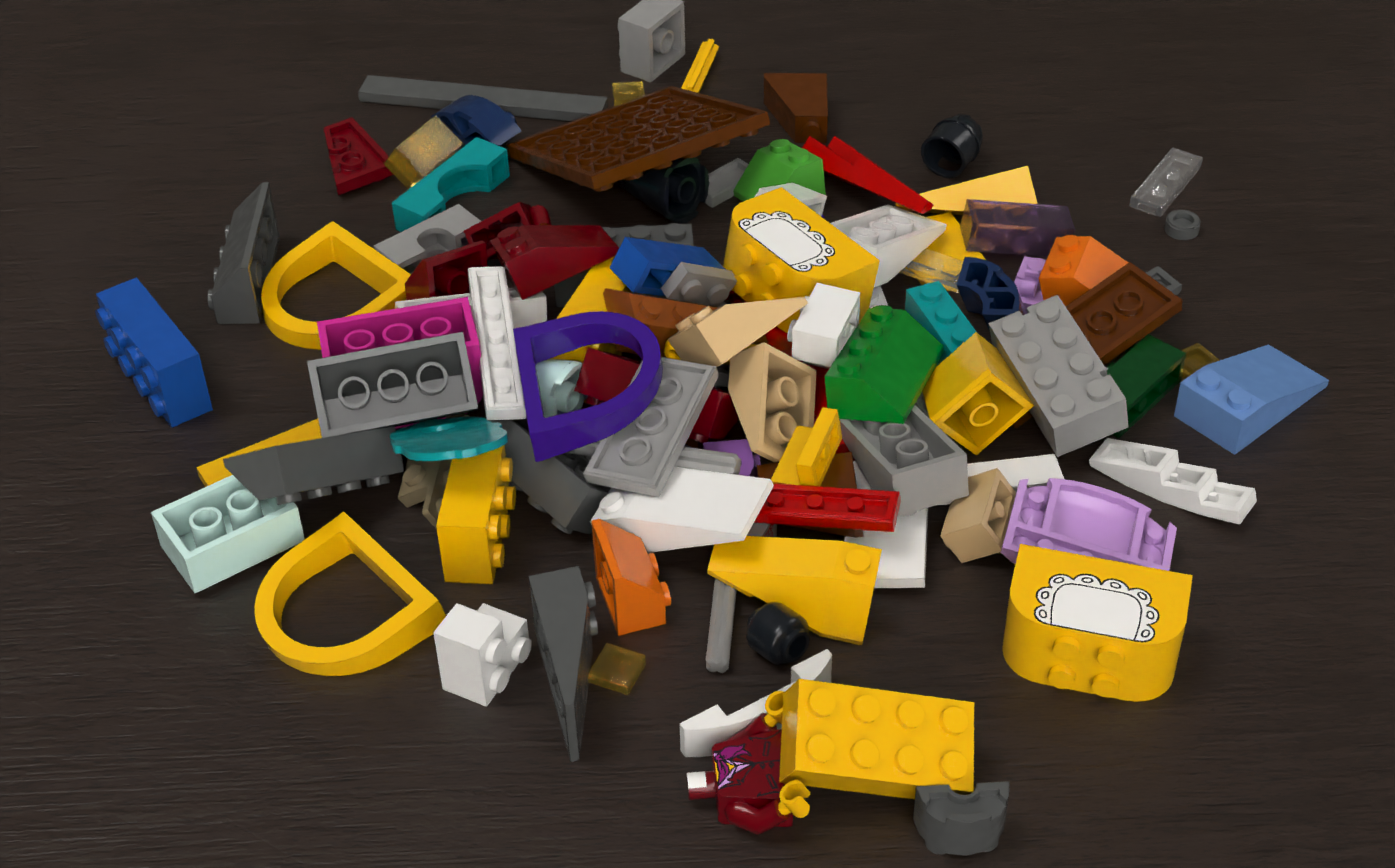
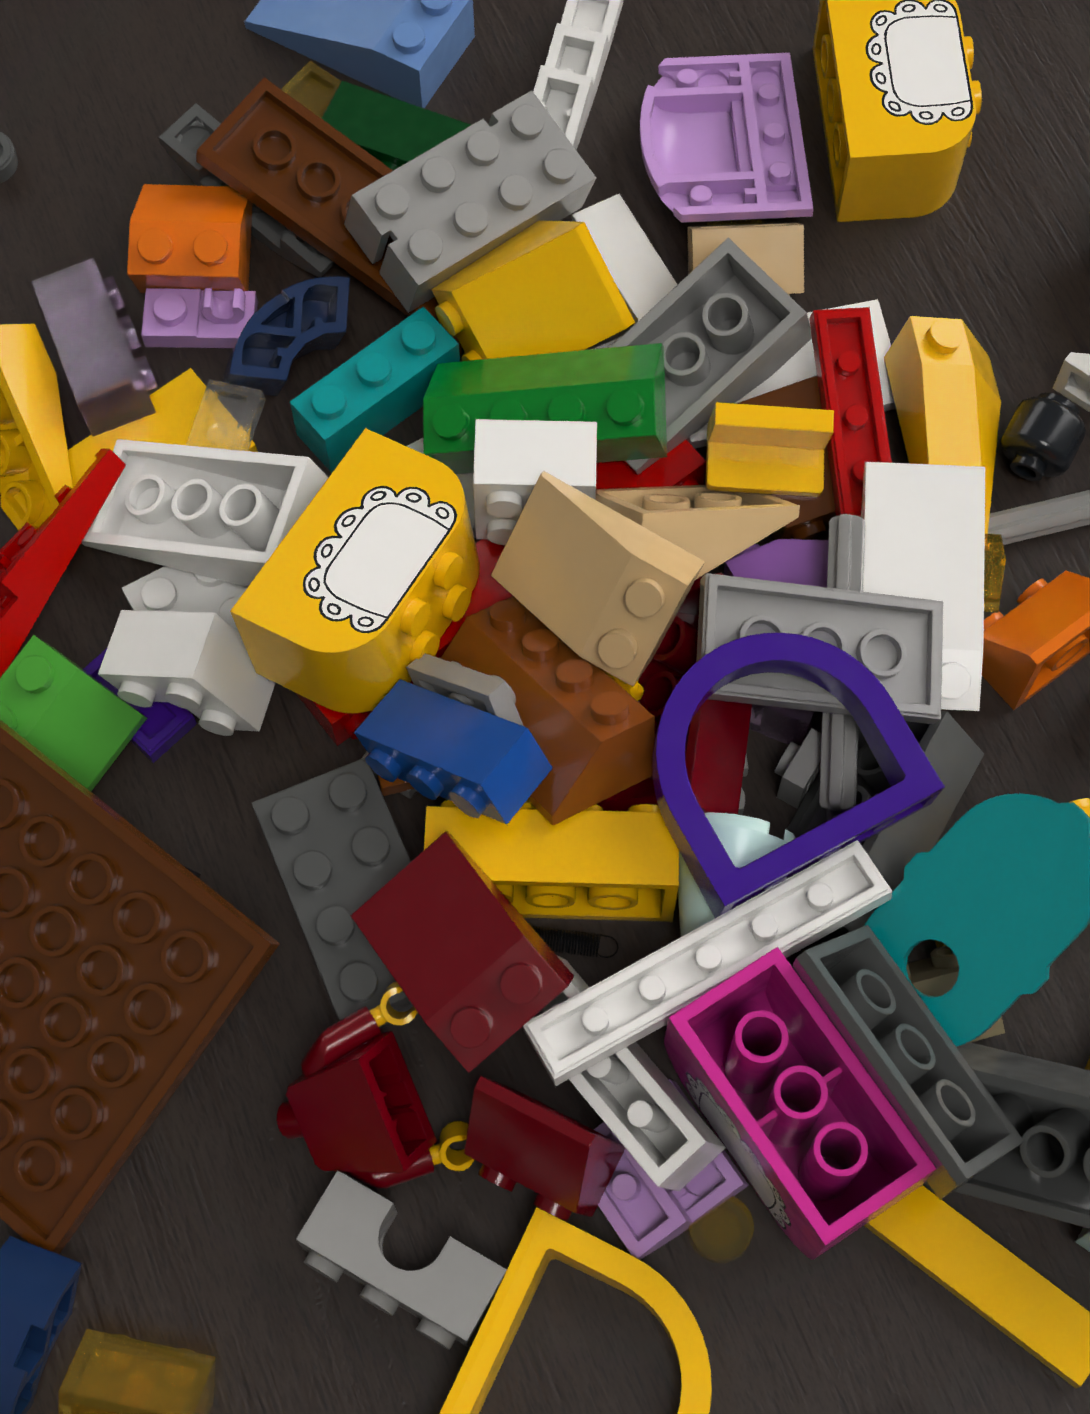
camera: 110 degrees left, 25 degrees up
teal arch [392,137,510,232] -> none
none -> clear yellow tile [984,534,1006,613]

